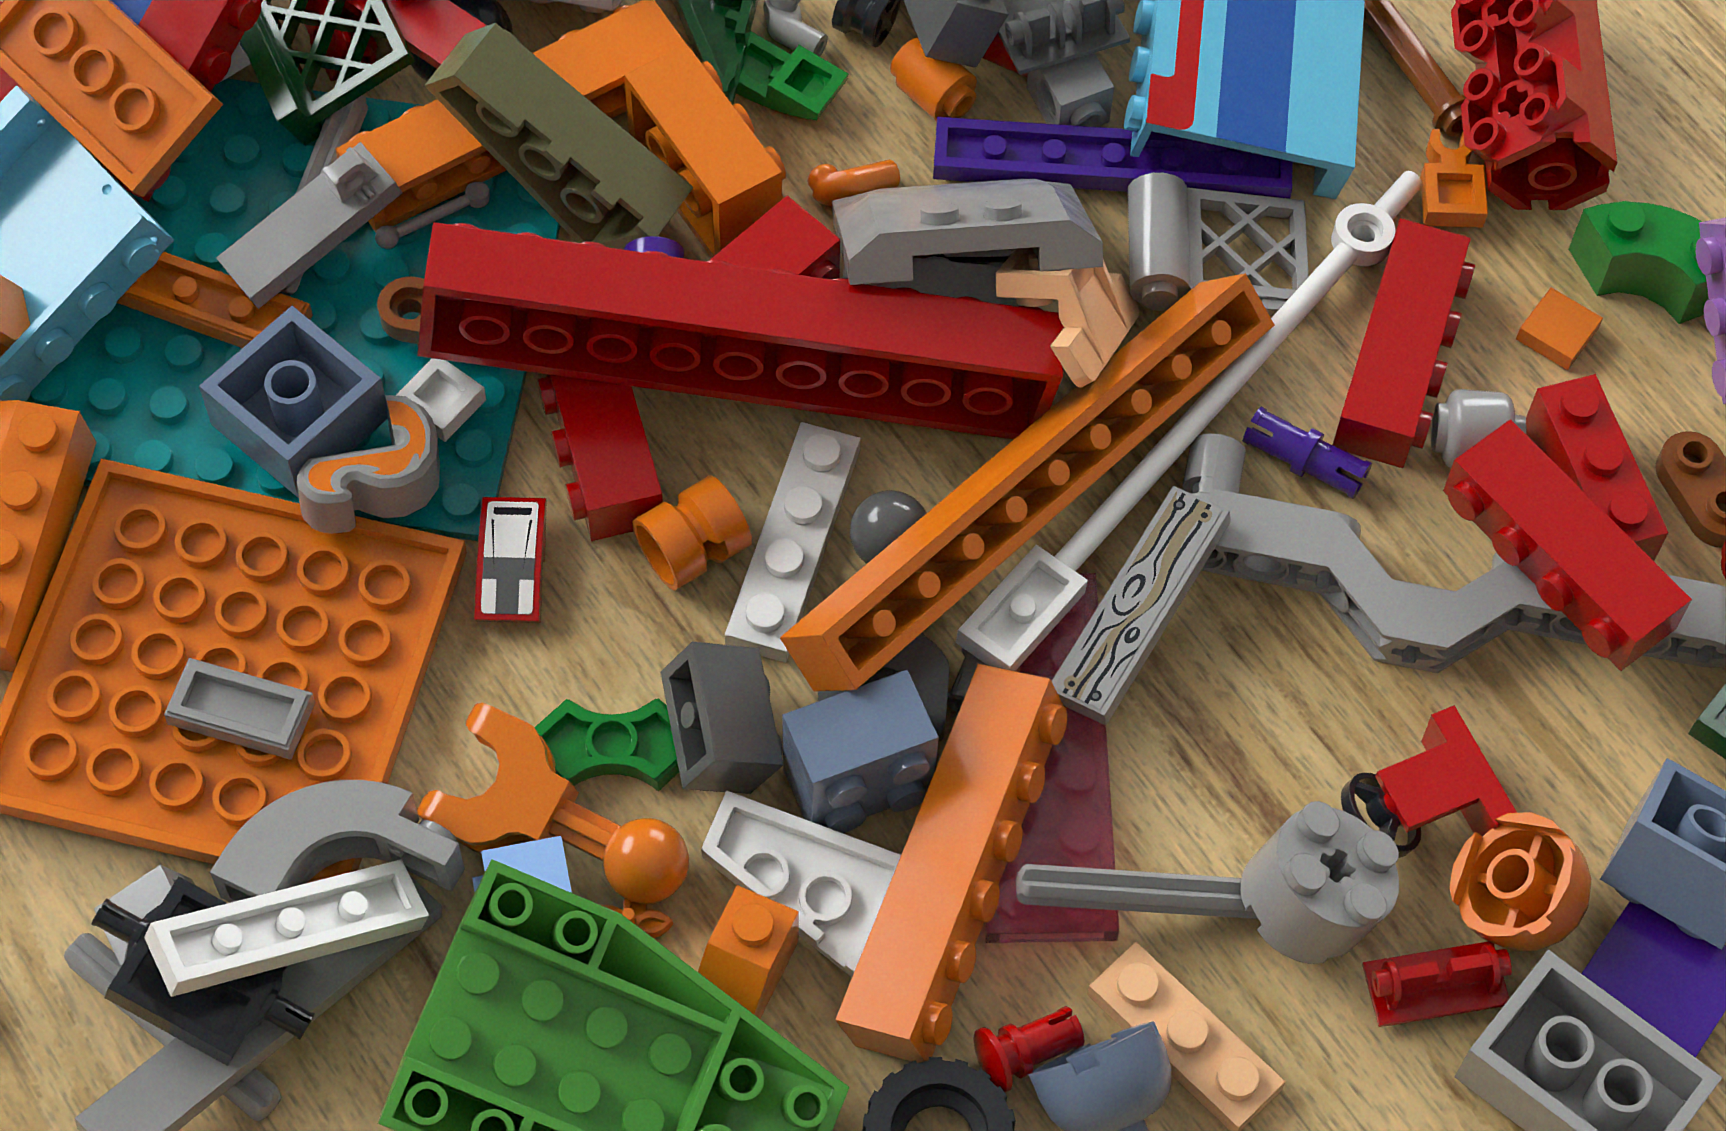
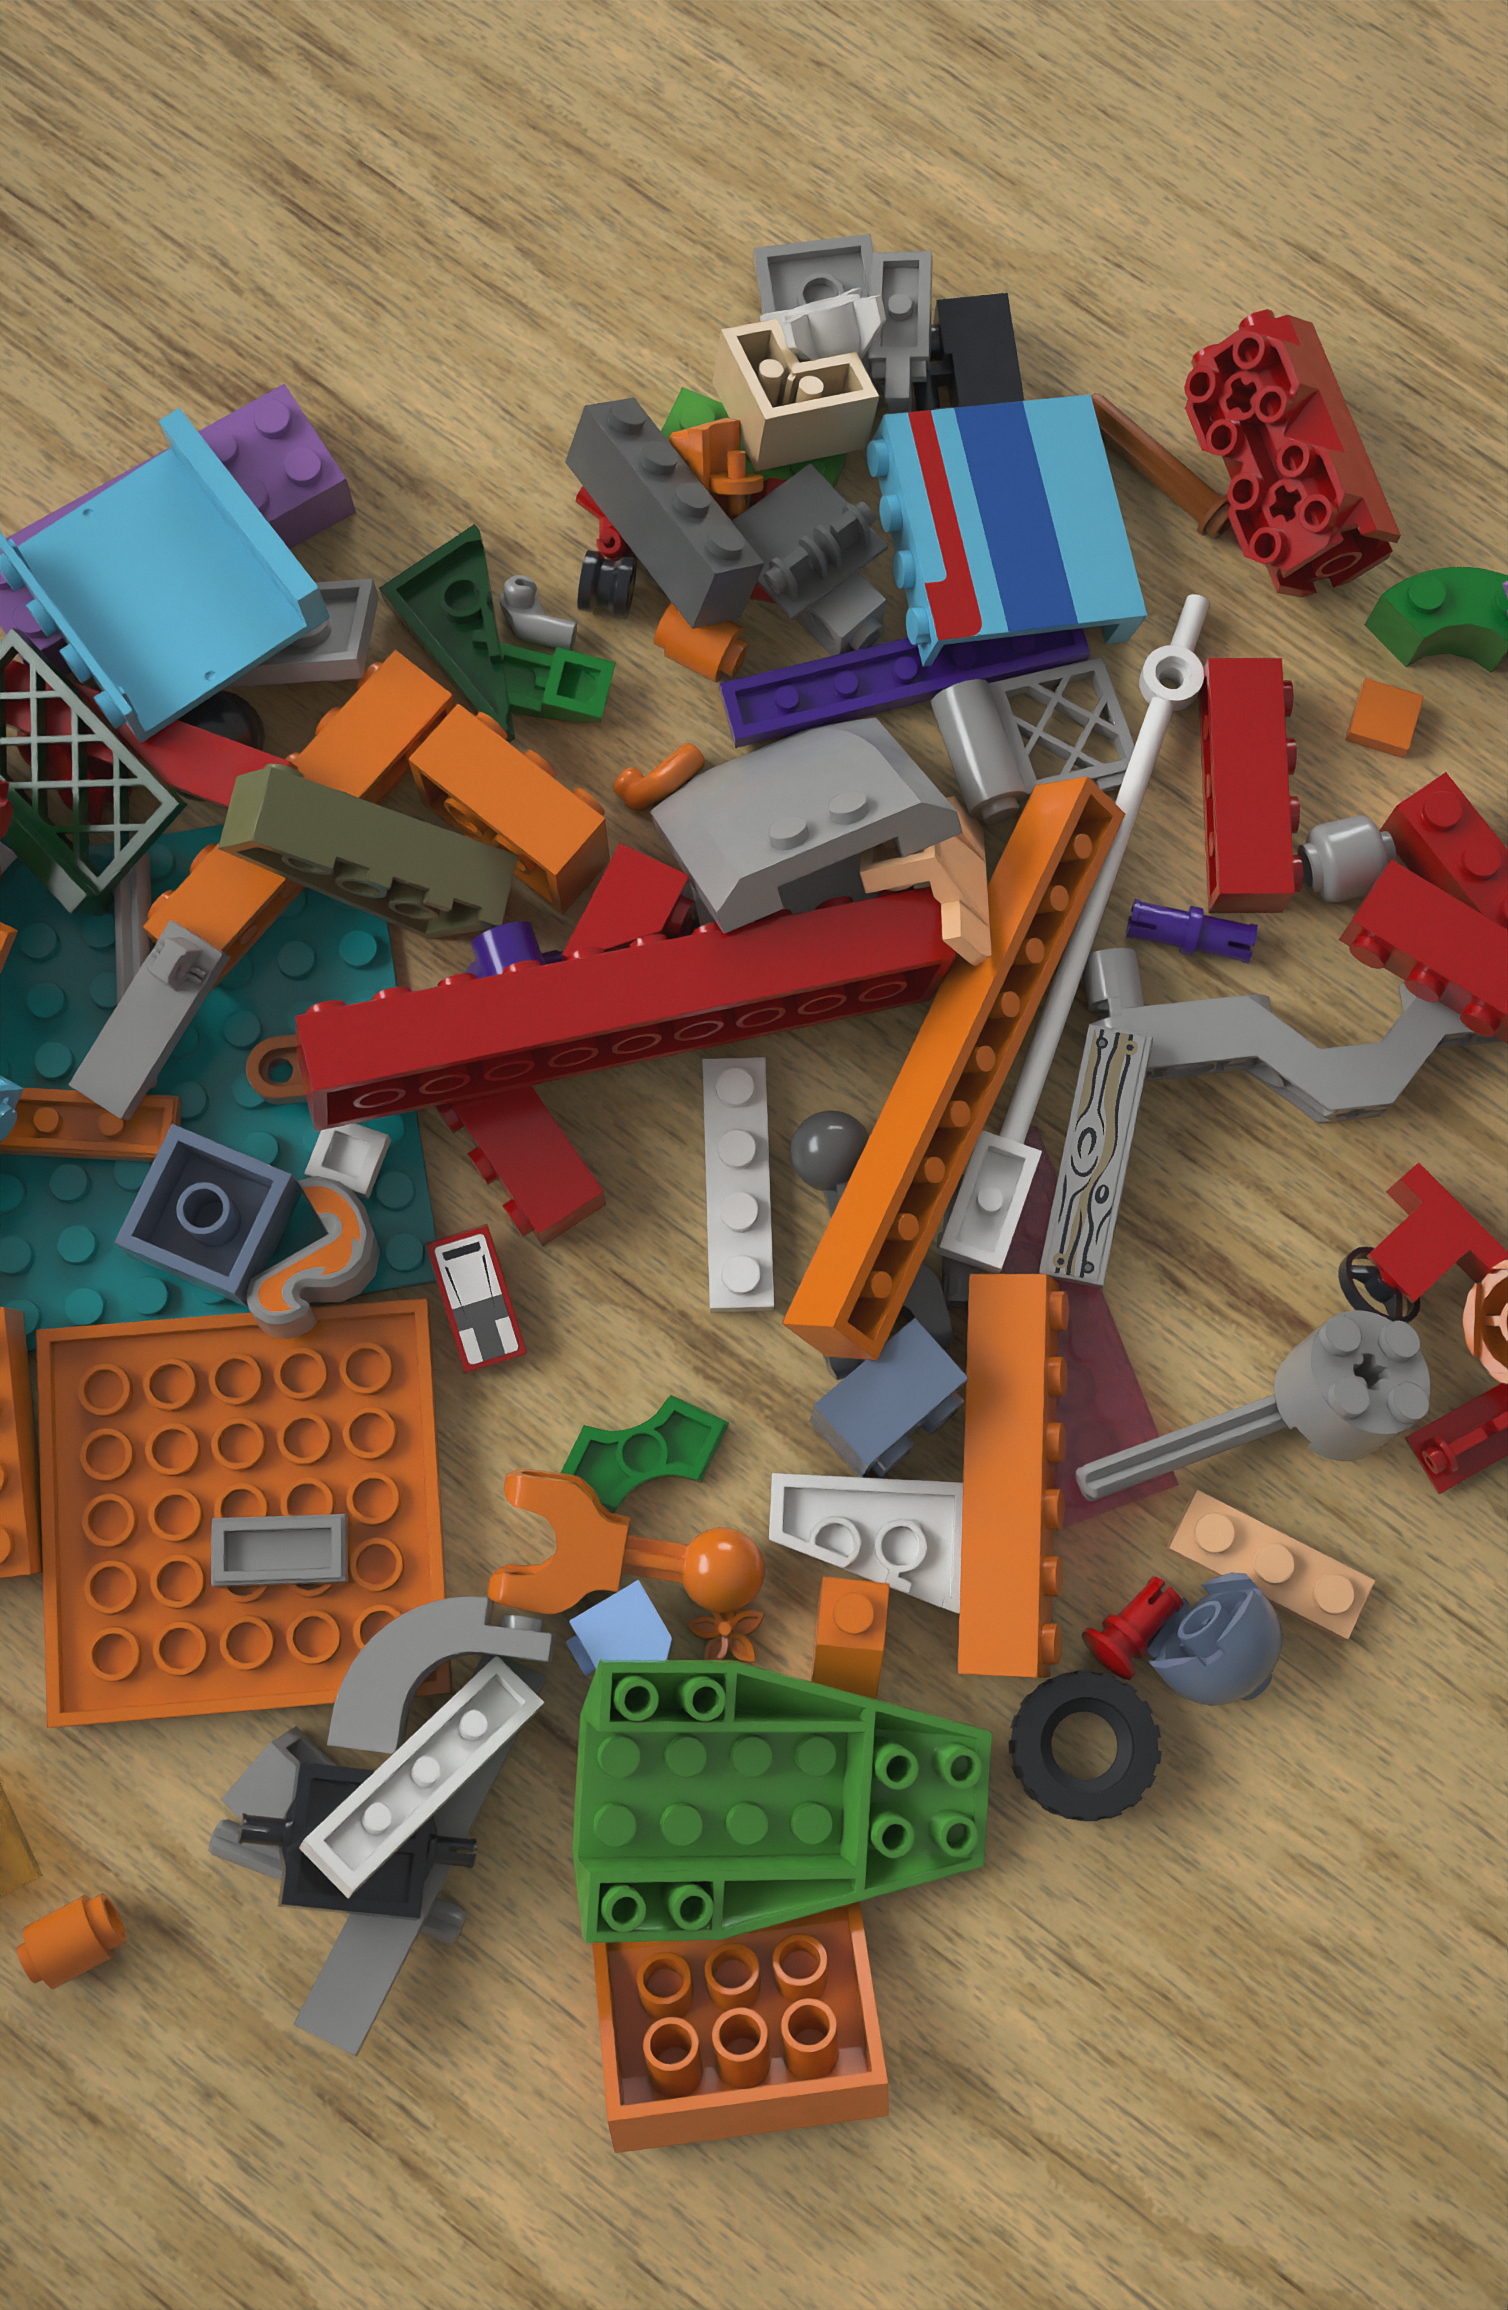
camera: 20 degrees left, 15 degrees up
light grey hinge [375,182,490,249] -> none
orange wheel [632,475,752,591] -> none
dark grey brick [660,641,783,794] -> none
orange plate [1420,129,1488,228] -> none

